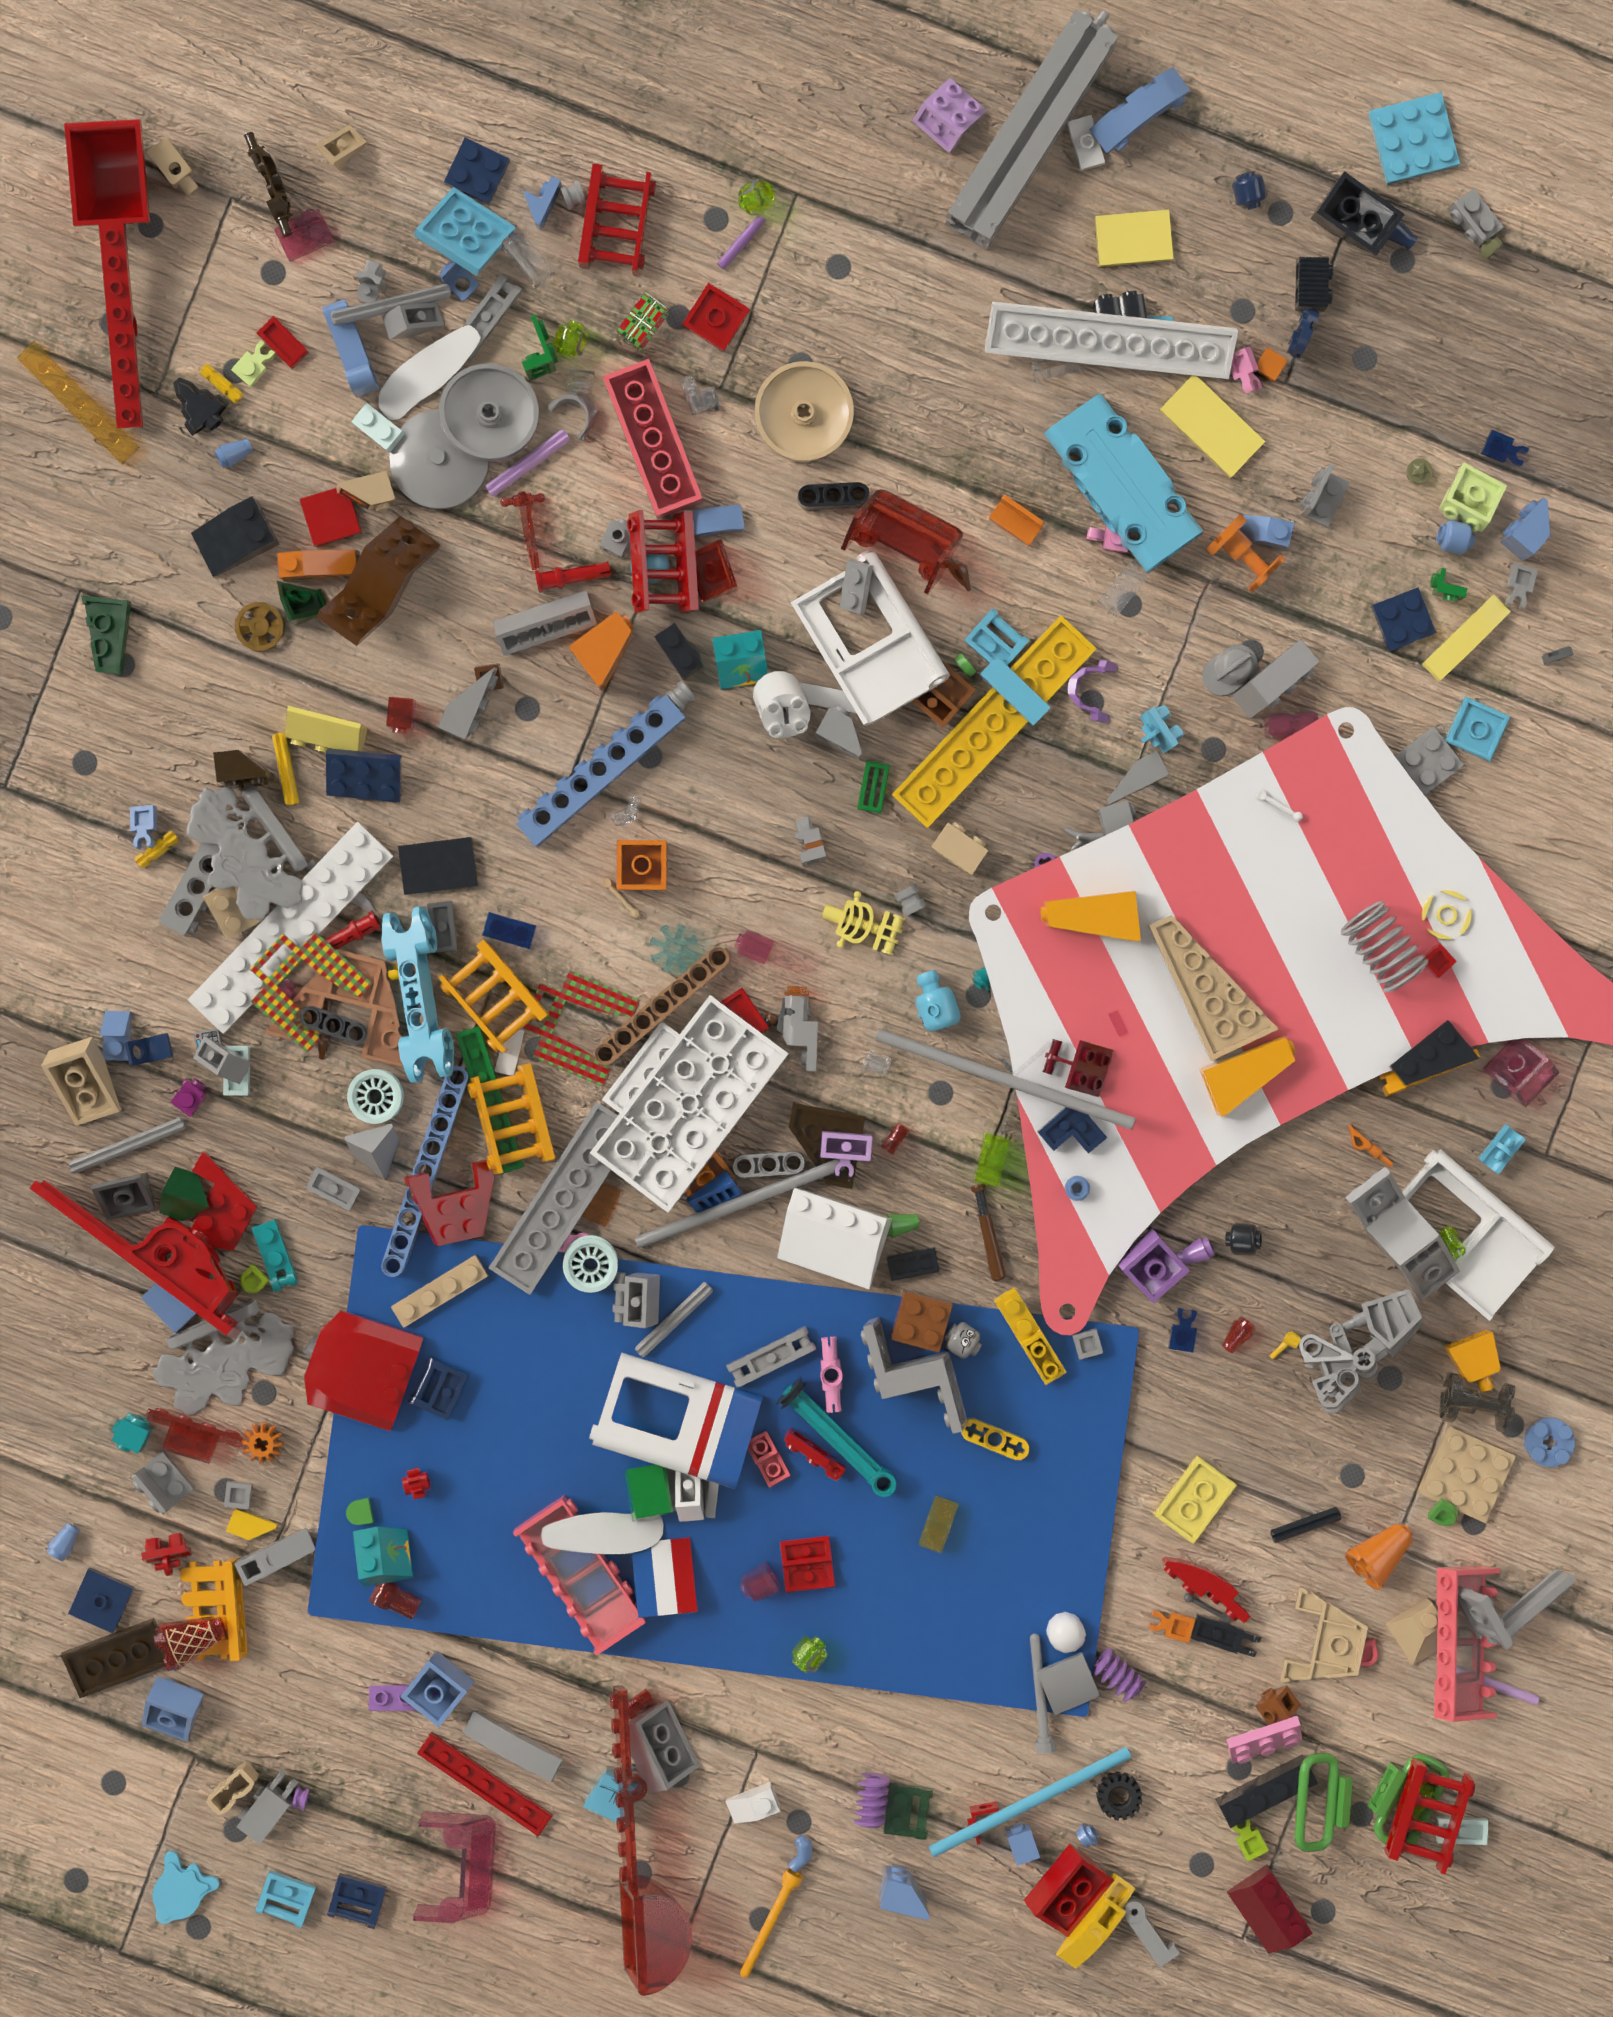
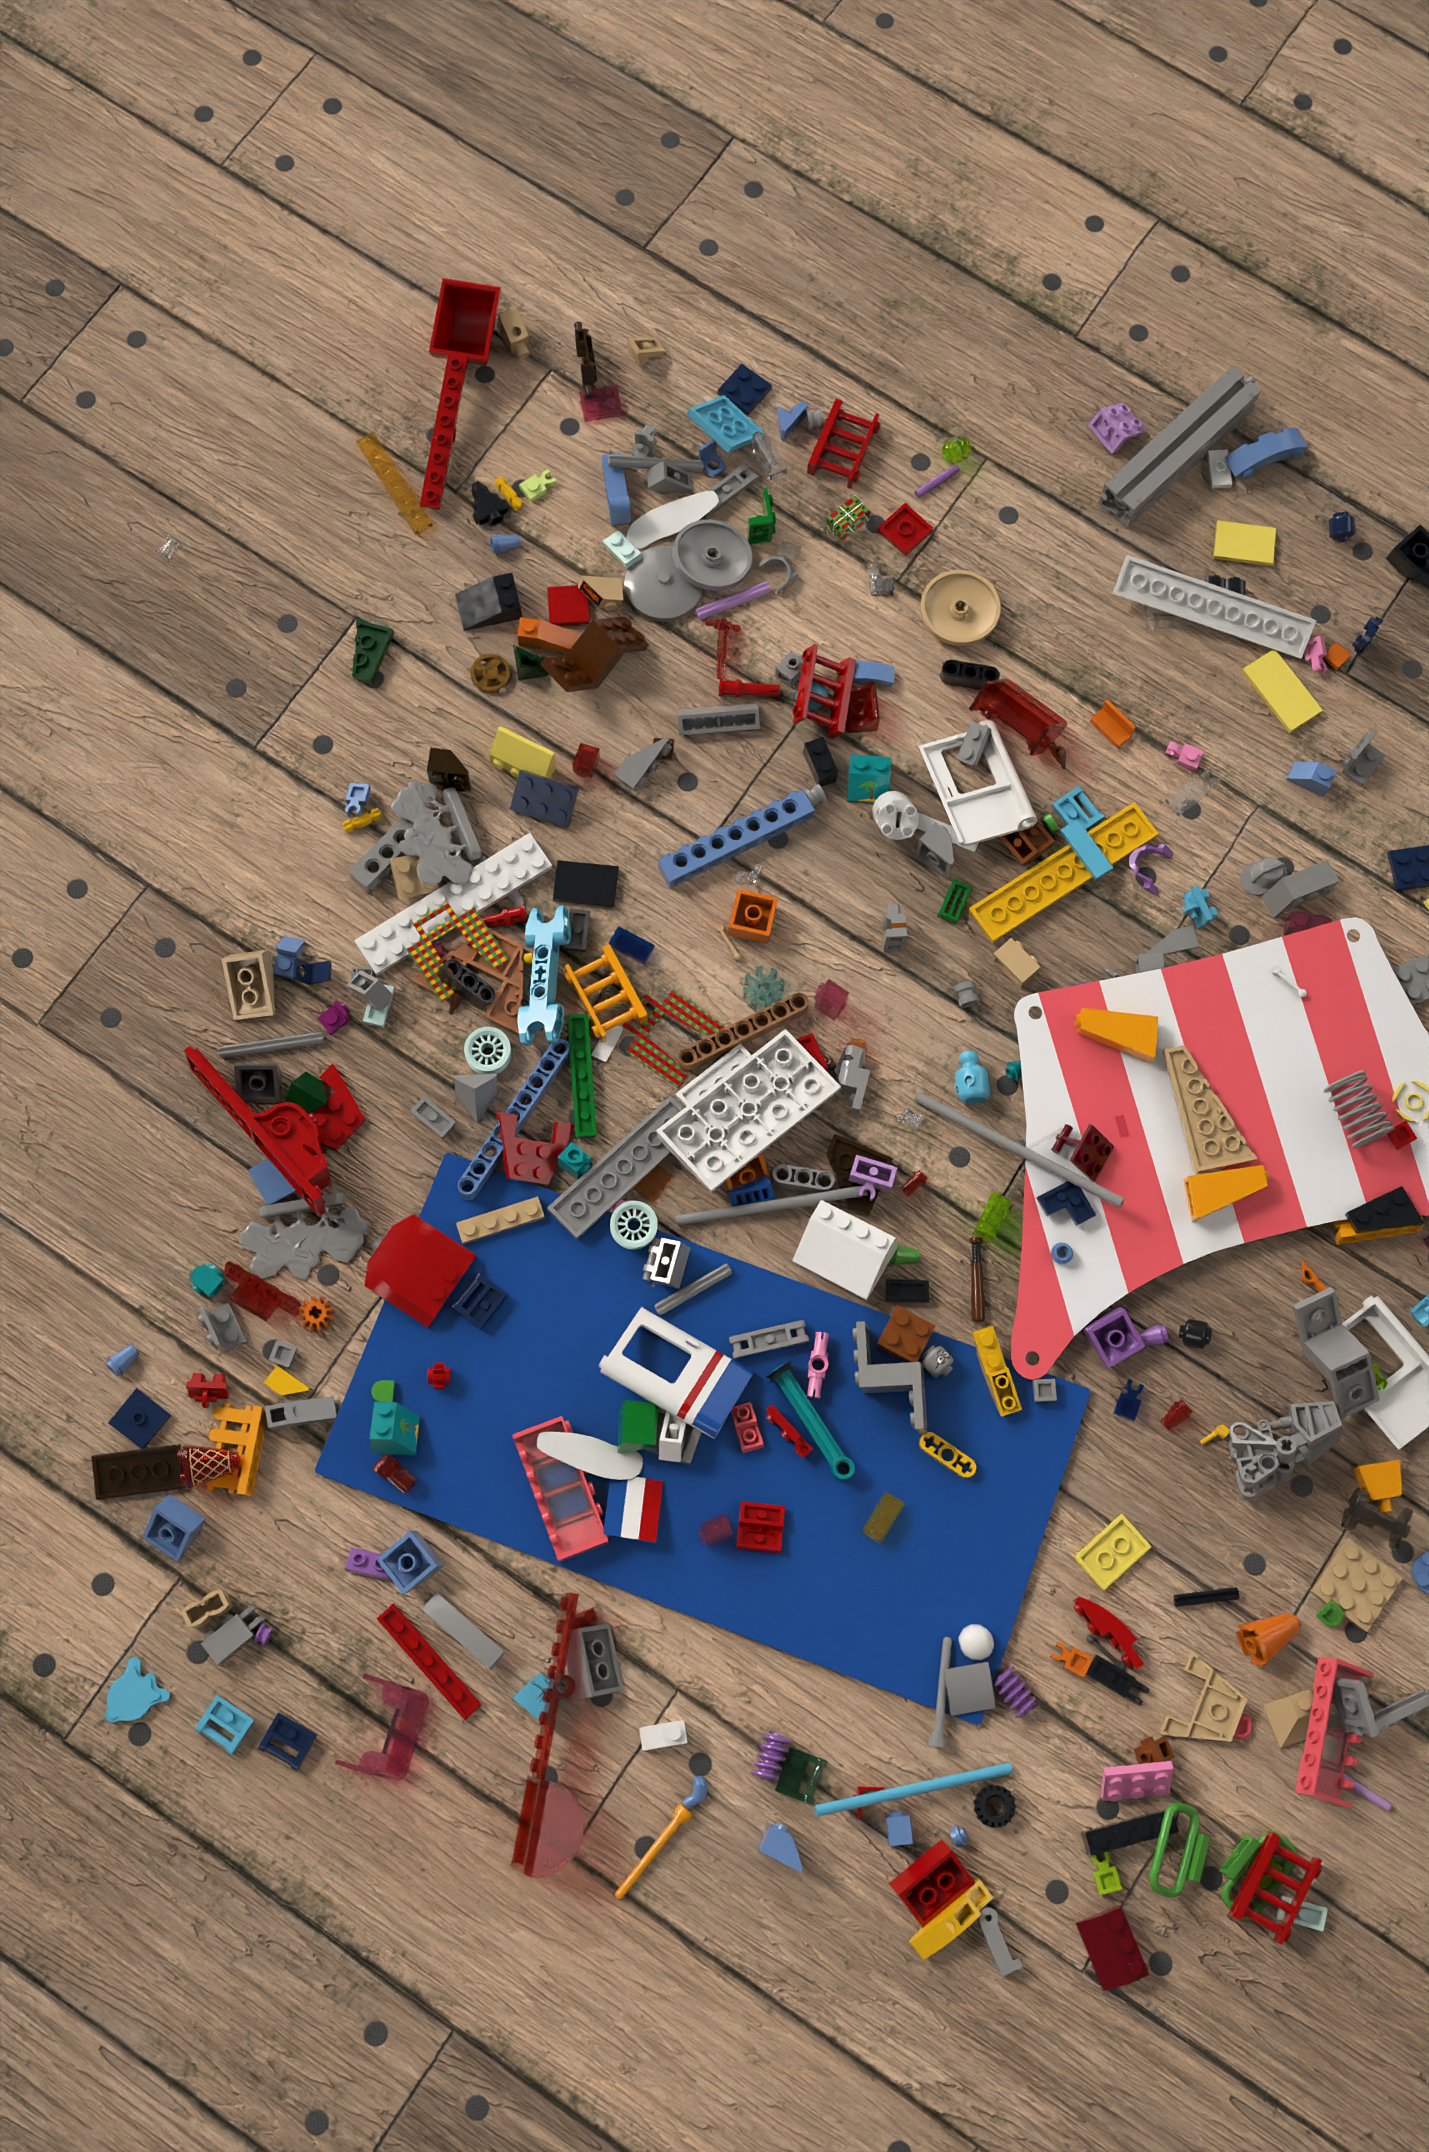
camera: 10 degrees right, 15 degrees down
lime tile [240,1263,270,1294] -> none
teal plate [251,1219,299,1292] -> none
red tile [256,316,310,369] -> none
yellow axle [272,733,299,806] -> none
light orange fence [468,1063,555,1174] -> none
clear neon green head [553,320,589,359] -> none
orange slope [568,611,634,691] -> none
coral brick [602,359,703,520] -> none
clear neon green head [791,1635,828,1674] -> none
light yellow torso [821,891,906,956] -> none
medium azure panel [1044,393,1204,573] -> none
orange piece [1206,513,1286,593] -> none
black brick [1295,257,1333,312] -> none
none -> teal brick [558,1142,592,1180]

